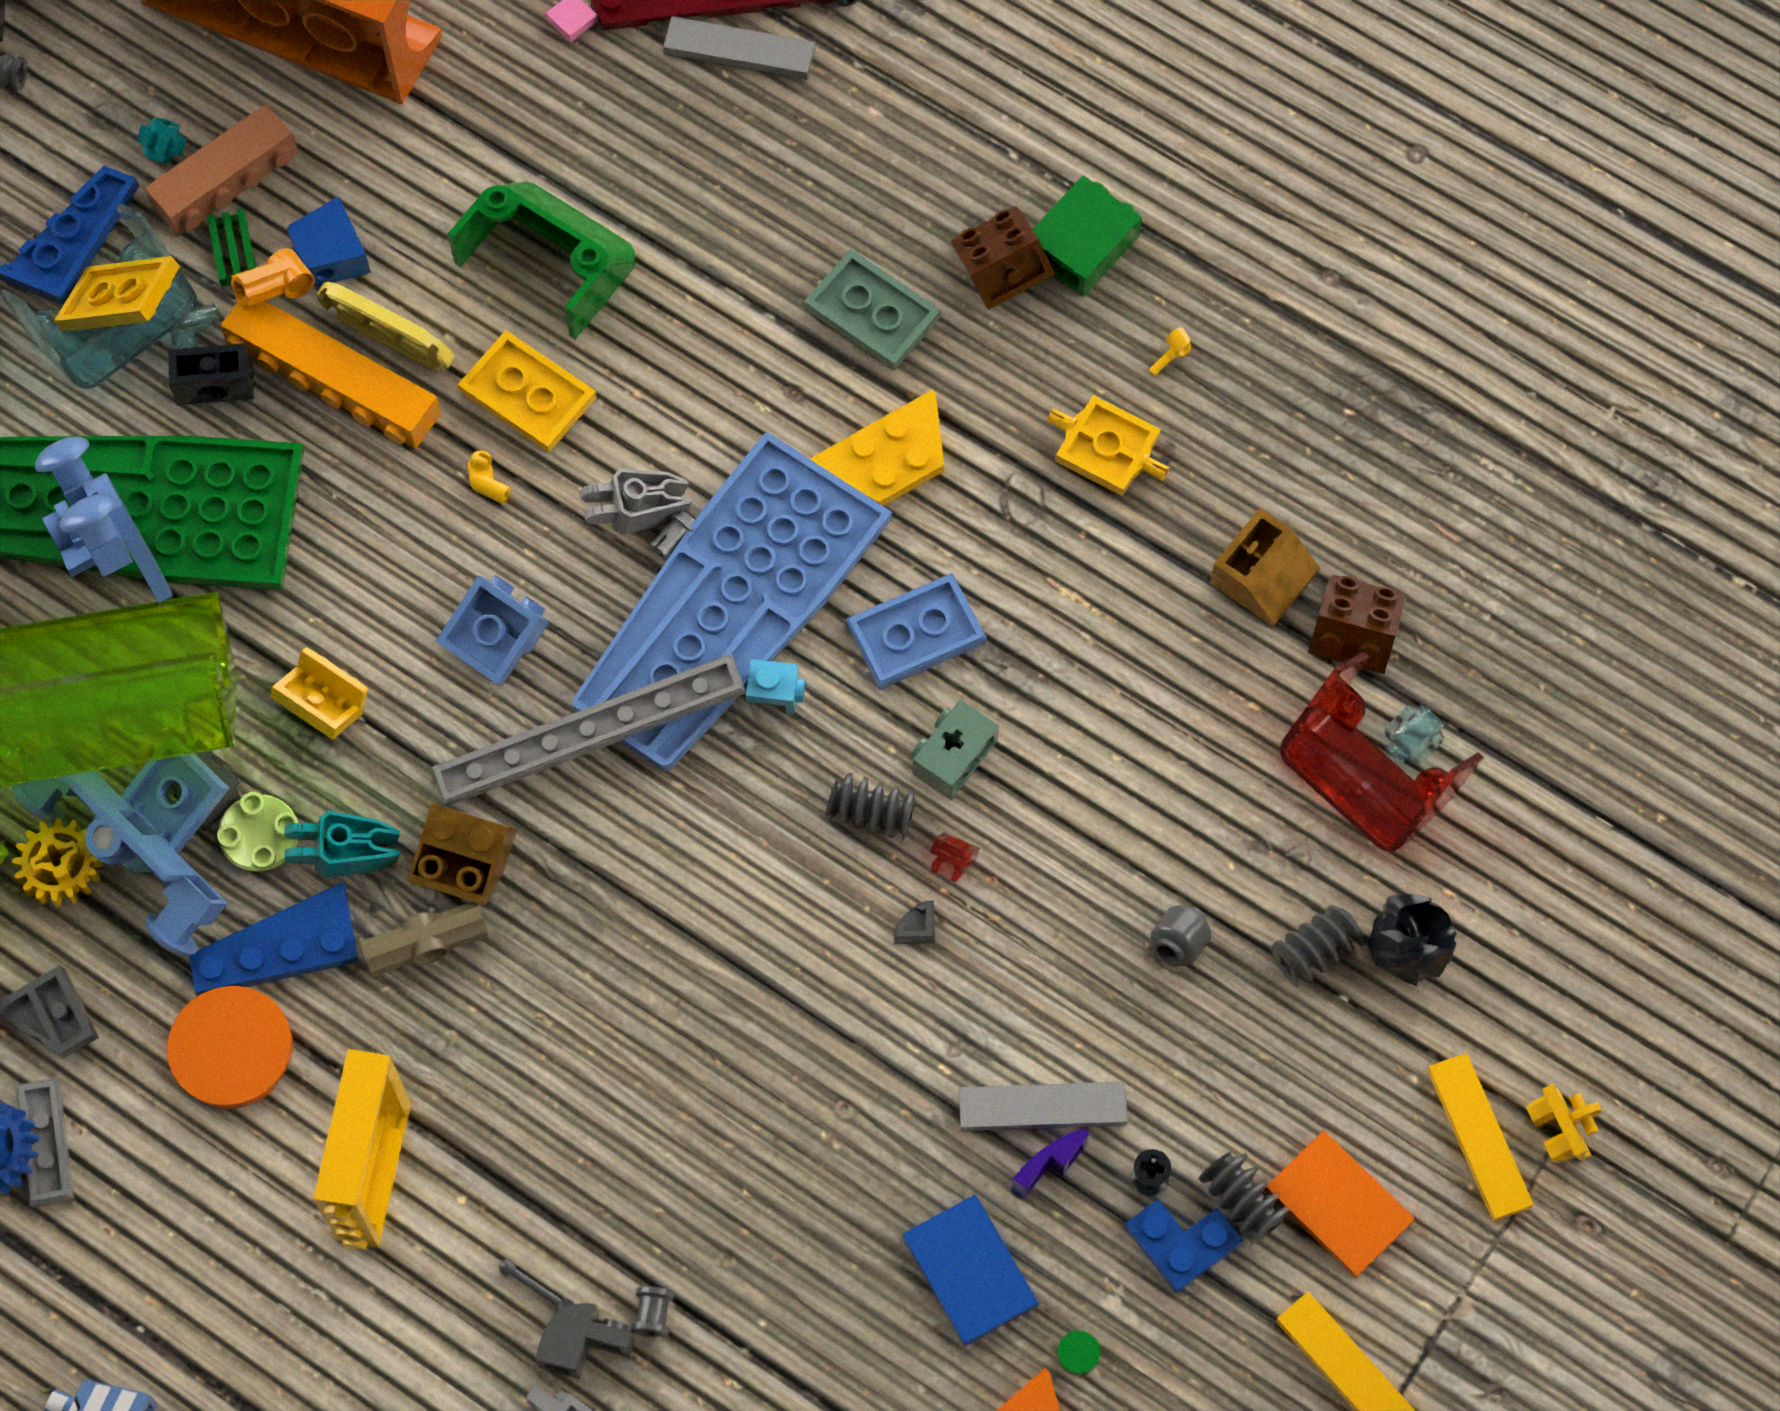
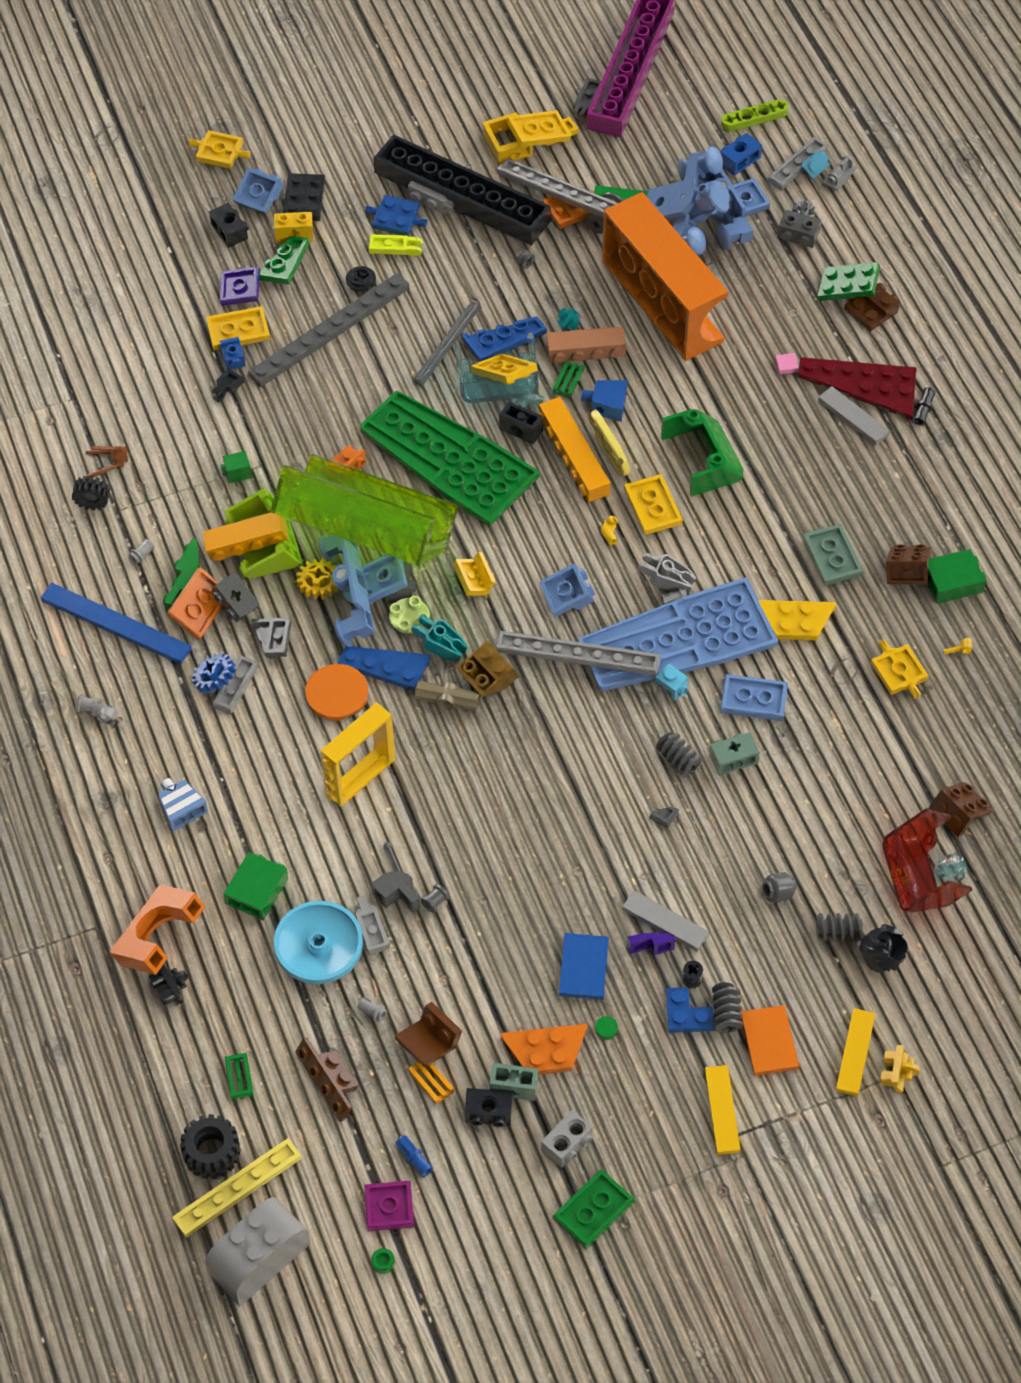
camera: 35 degrees right, 10 degrees down
medium blue piece [35,437,173,603] -> none
light orange piece [231,248,315,307] -> none
clear red tile [930,832,980,882] -> none
pearl gold slope [1210,508,1320,628] -> none

